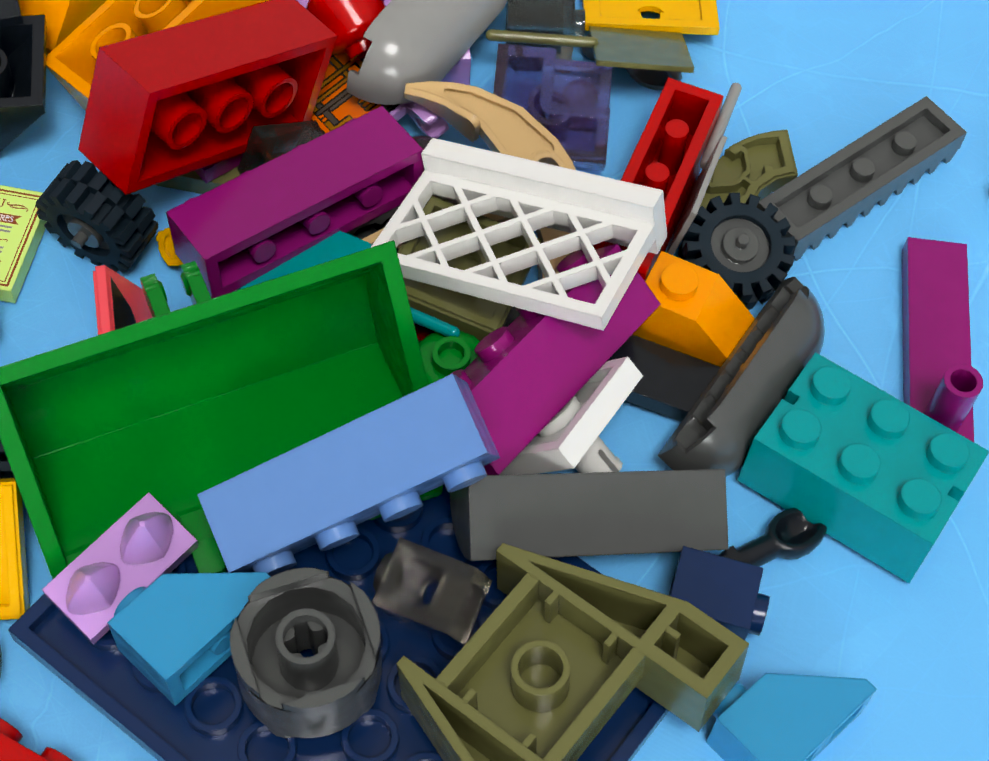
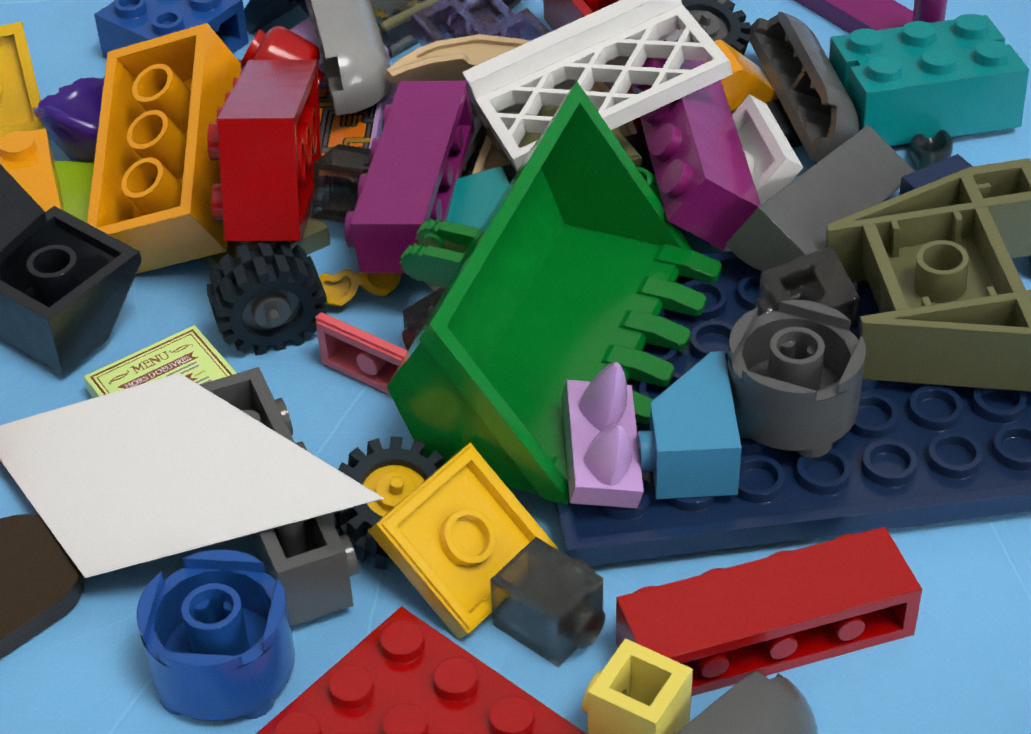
camera: 40 degrees left, 15 degrees down
medium blue brick [197,373,500,576] -> none

